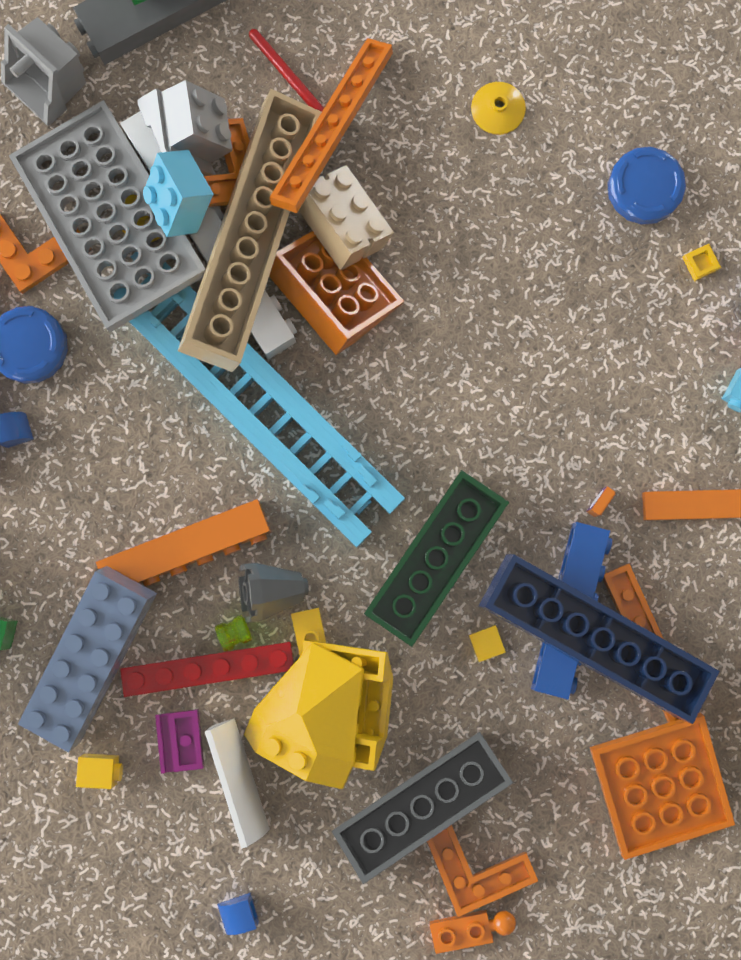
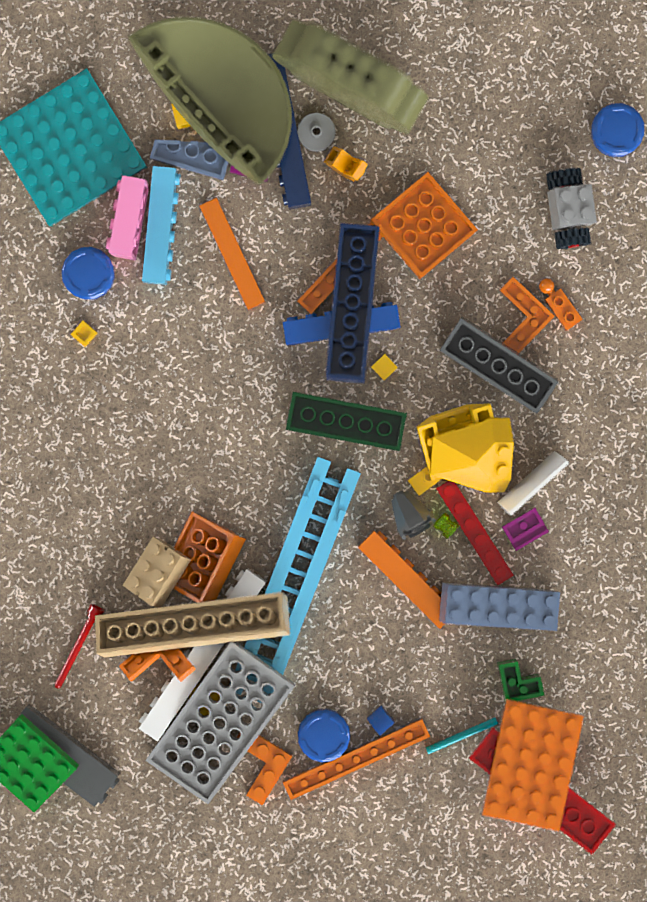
camera: 115 degrees left, 5 degrees up
light grey piece [1,17,86,126] -> none
yellow brick [76,753,123,789] -> none
light grey piece [137,80,233,176] -> none
medium azure brick [143,150,214,237] -> none
blue brick [217,893,259,935] -> none
orange plate [270,38,393,213] -> none
yellow dish [471,82,526,135] -> none
orange tile [586,486,615,517] -> none
blue piece [607,147,686,225] -> none

